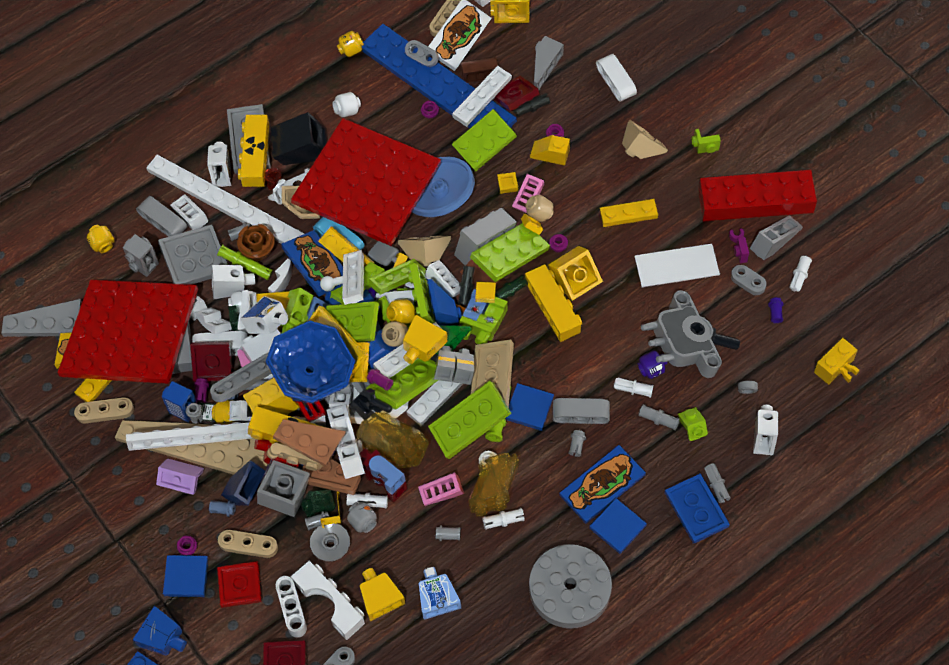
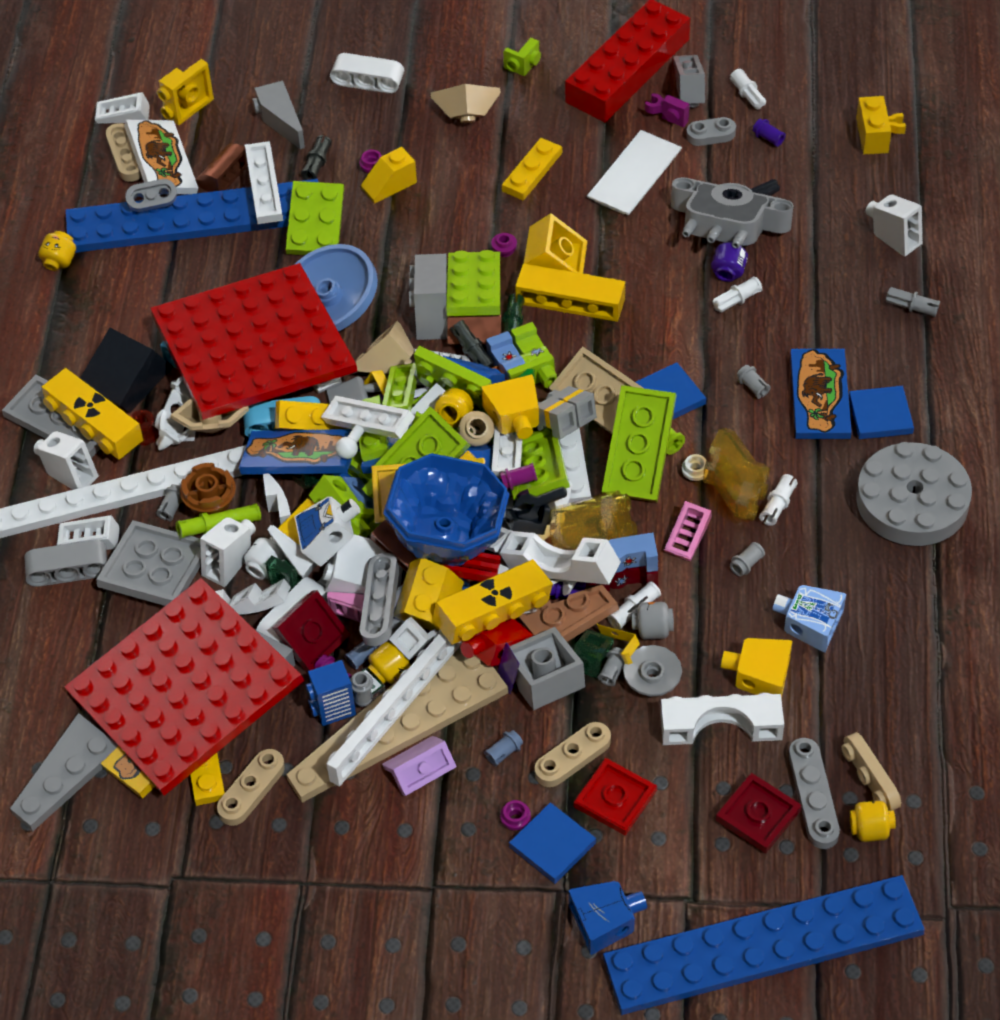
camera: 50 degrees left, 10 degrees down
yellow head [87,225,114,253] -> none
light grey brick [123,234,159,277] -> none
dark blue slope [221,461,265,506] -> none
tan plate [267,443,323,471] -> none
nougat wing [273,419,346,467] -> none
white beam [276,576,307,638] -> none
white head [332,92,361,118] -> none
magenta plate [421,101,439,118] -> none
yellow tile [475,282,496,303] -> none
dark red plate [493,76,540,111] -> none
yellow tile [497,172,518,194] -> none
bright pink slope [512,174,545,213] -> none
yellow tile [521,214,543,235] -> none
tan head [526,195,553,222] -> none
light grey beam [553,398,610,424] -> none
light grey pin [639,404,680,430] -> none
blue plate [665,474,730,544] -> none
lime bracket [678,407,708,441] -> none
light grey tile [738,381,758,394] -> none

